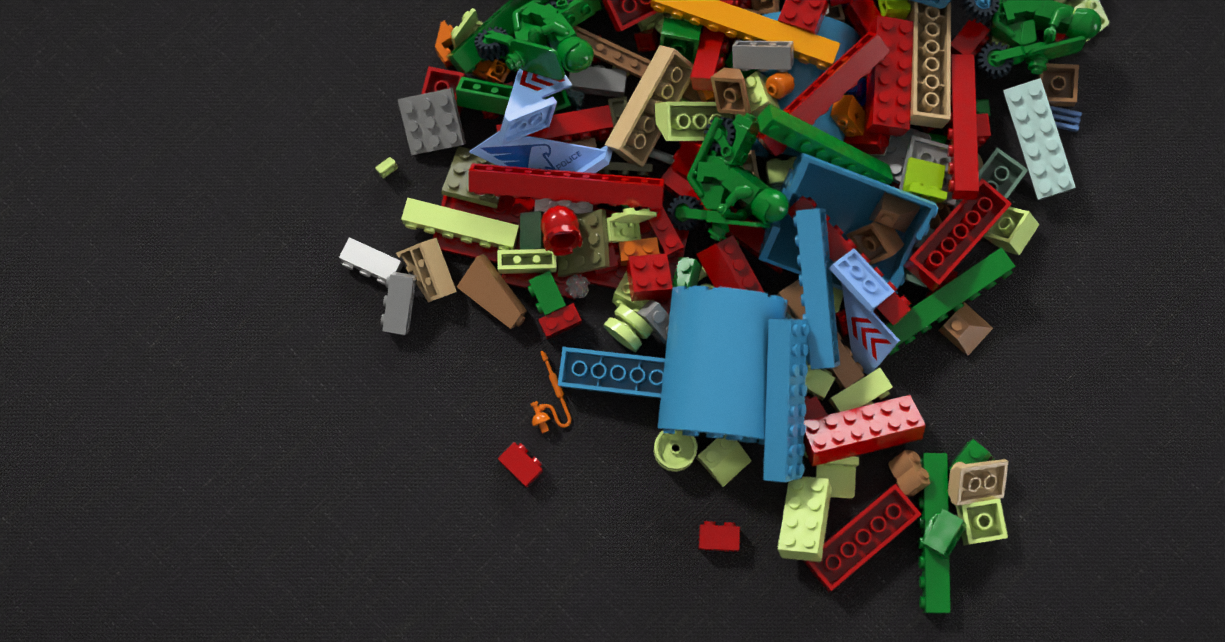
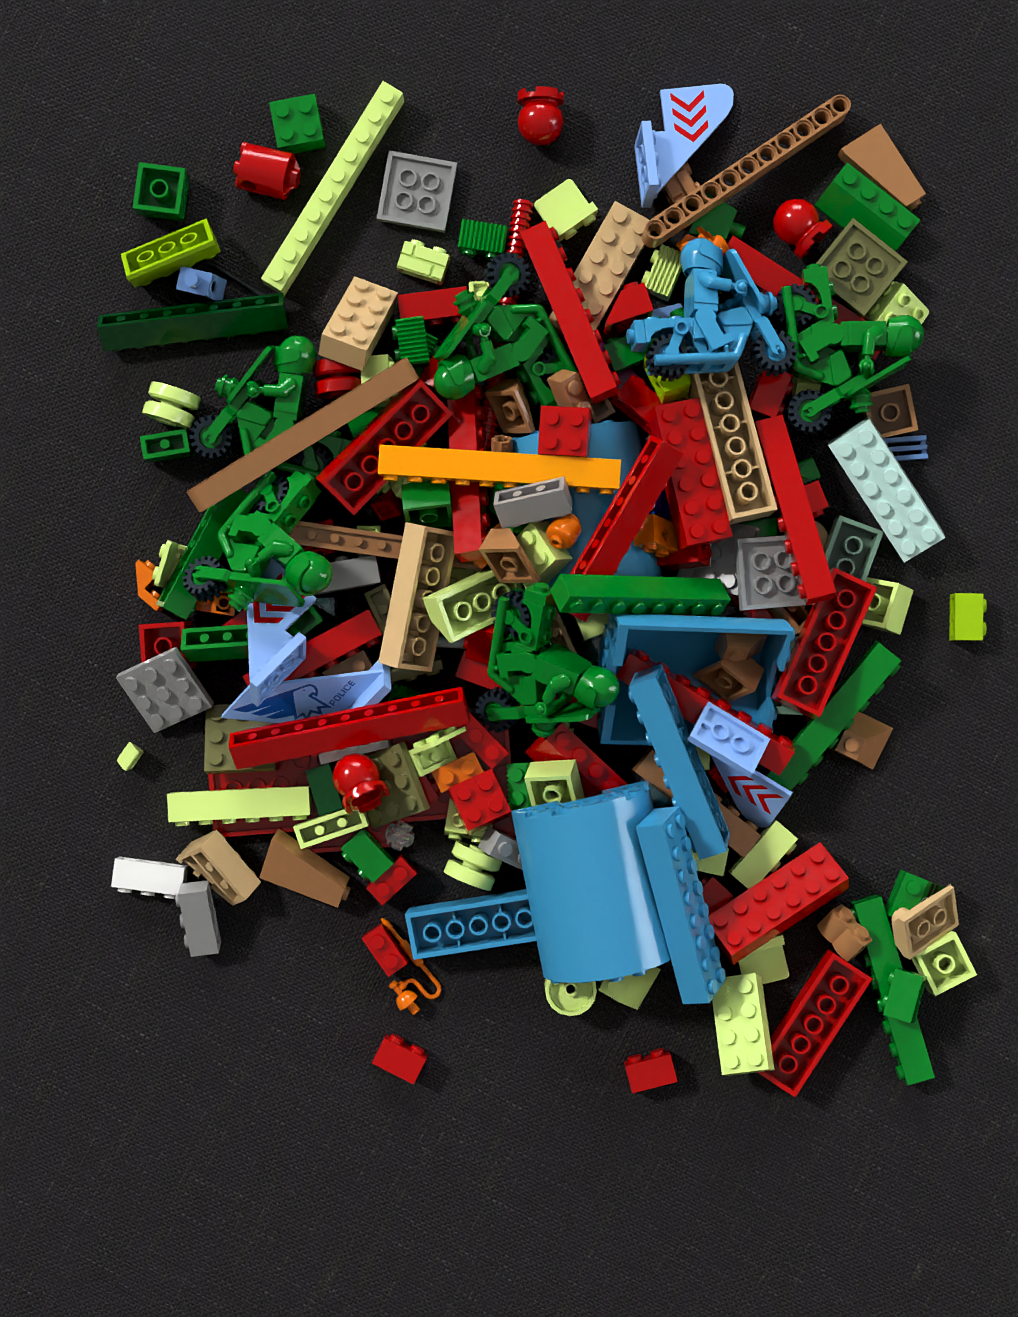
camera: 15 degrees left, 10 degrees up
lime bracket [902,157,948,203] -> none
none -> red brick [361,922,409,977]
none -> yellowish green brick [524,759,585,806]
none -> lime brick [949,593,987,641]

